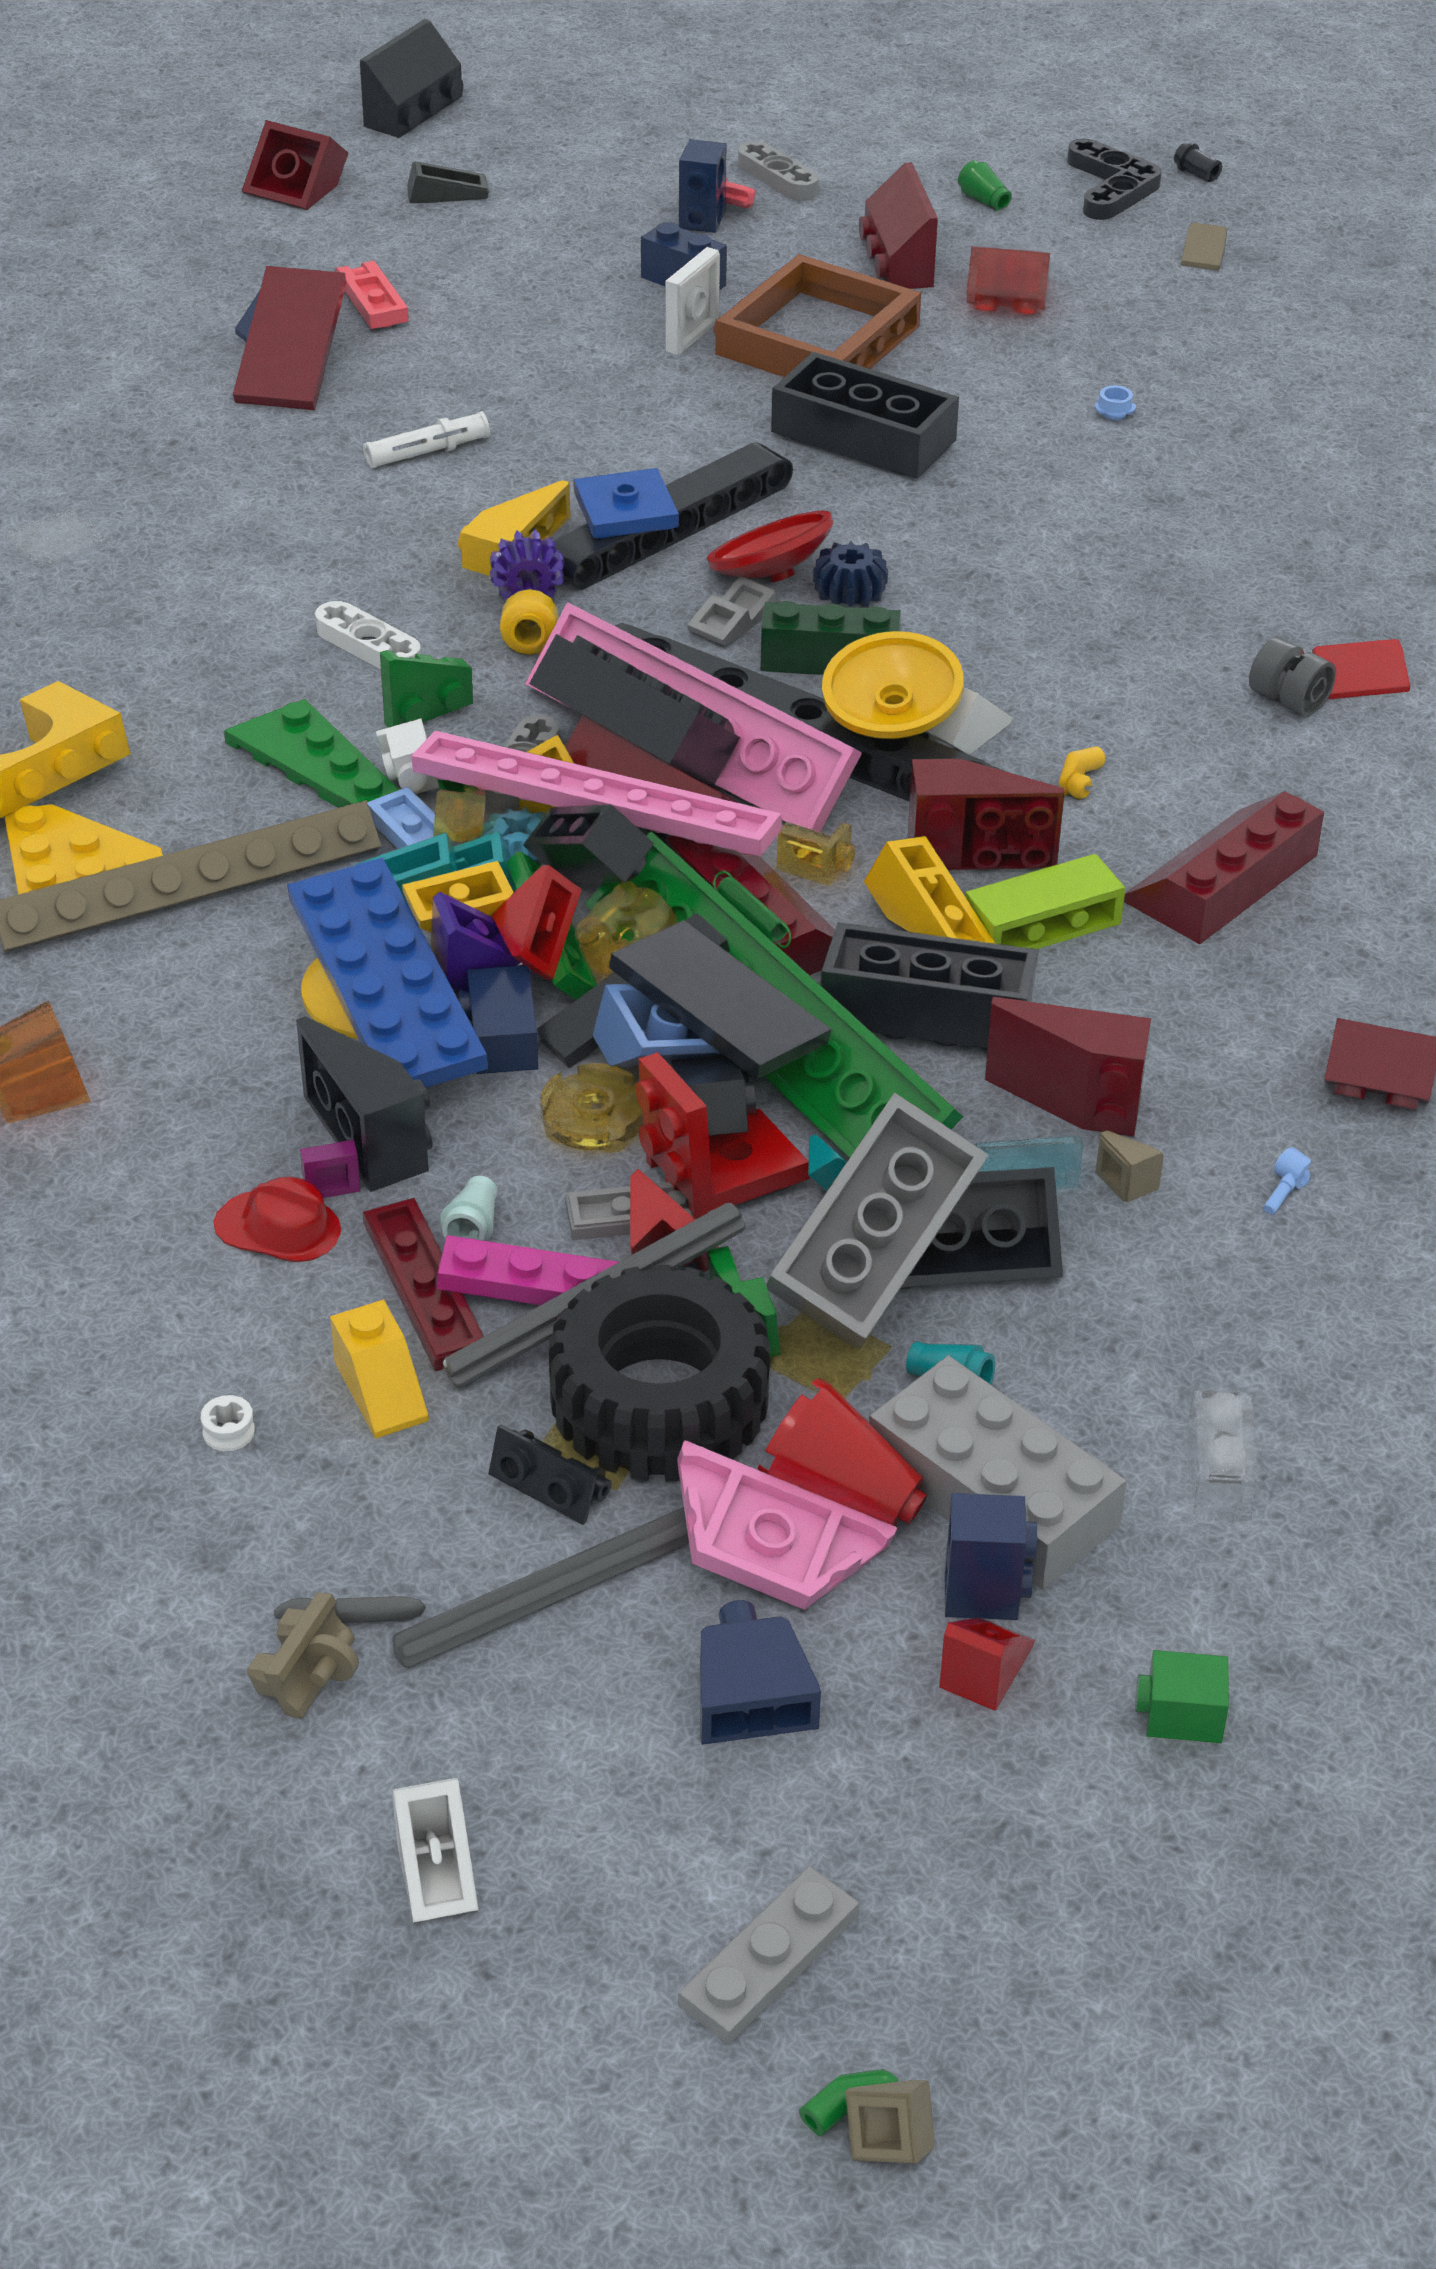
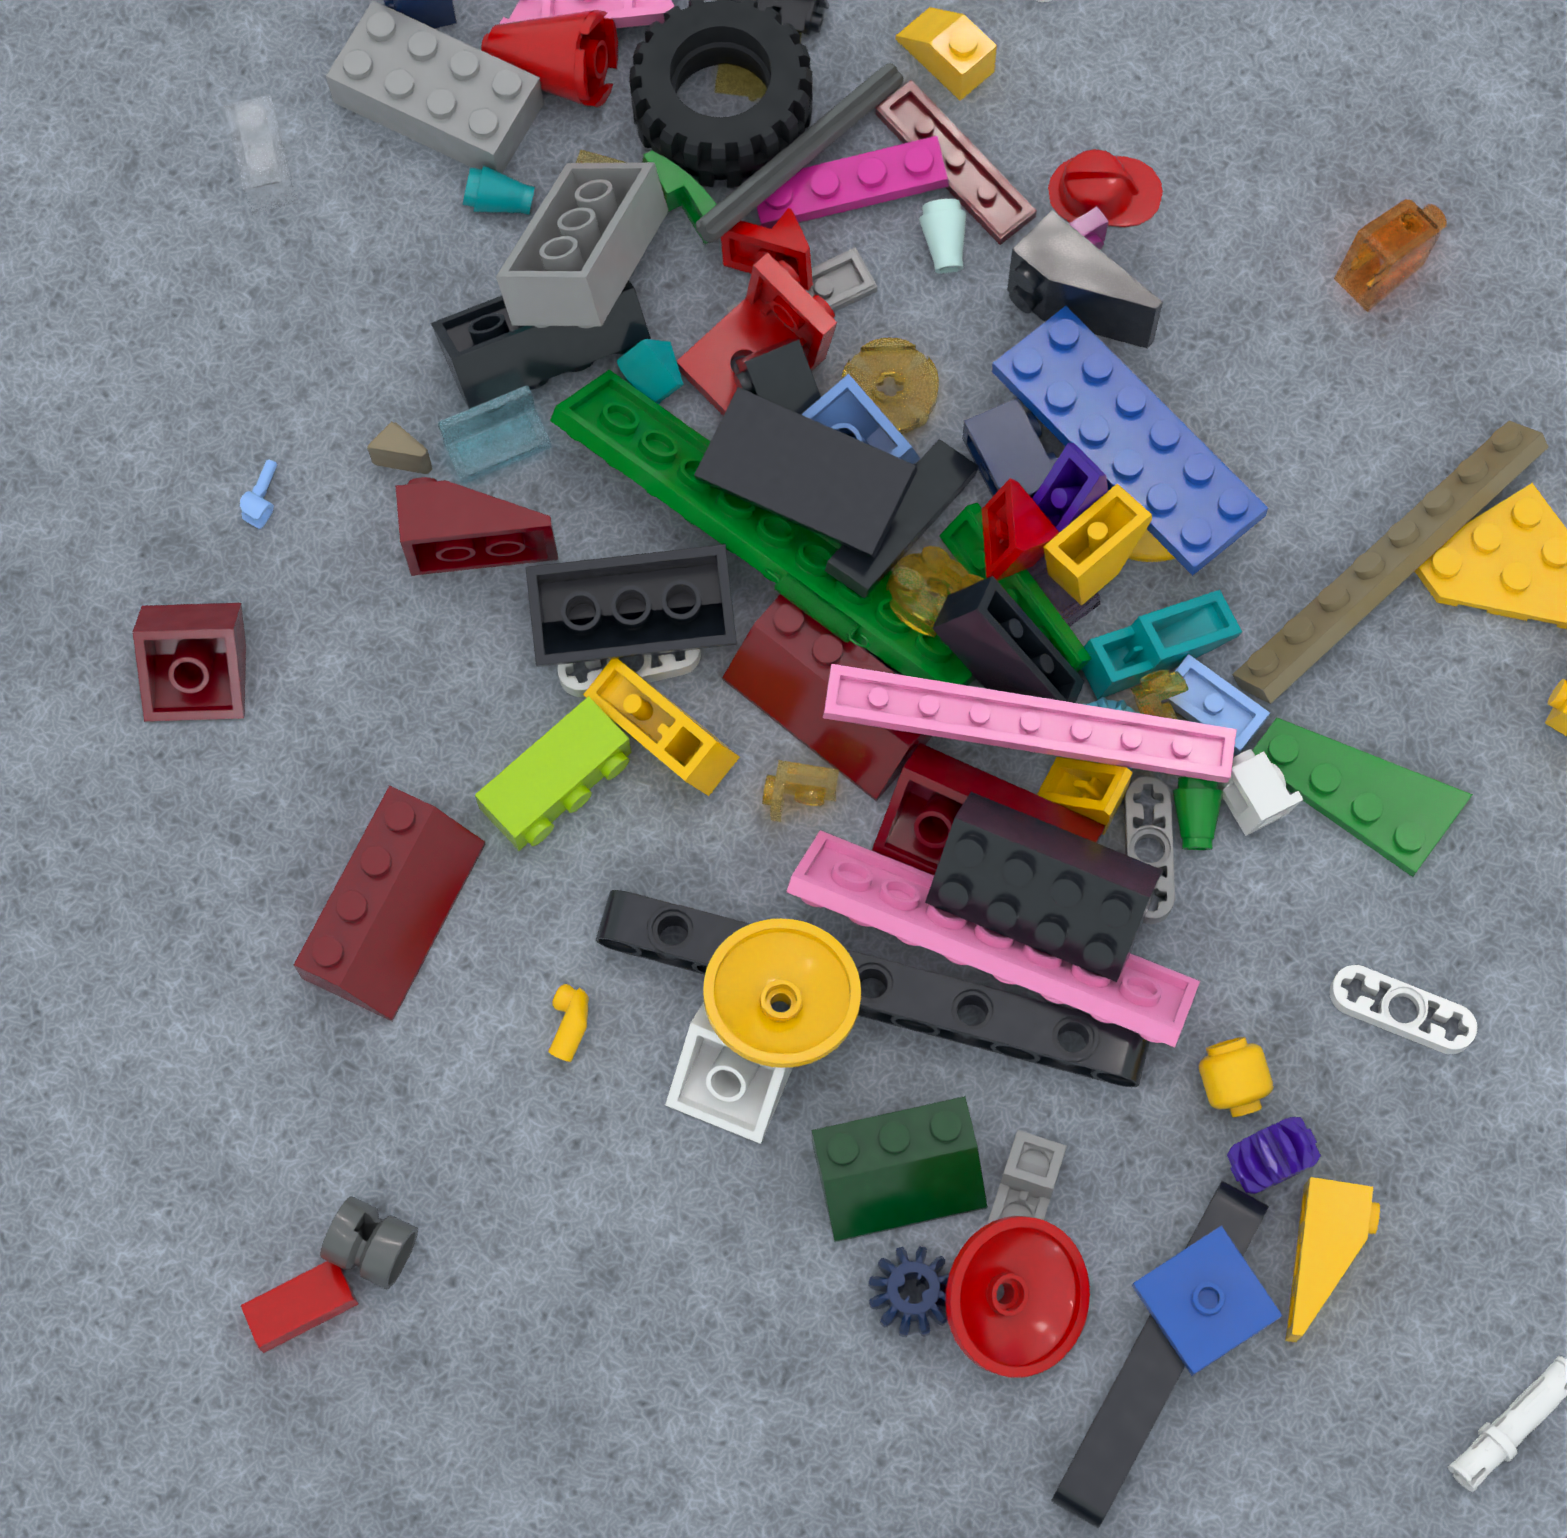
camera: 165 degrees right, 30 degrees up
green wing [380,650,473,728] -> none
dark red slope [907,759,1065,870] -> none

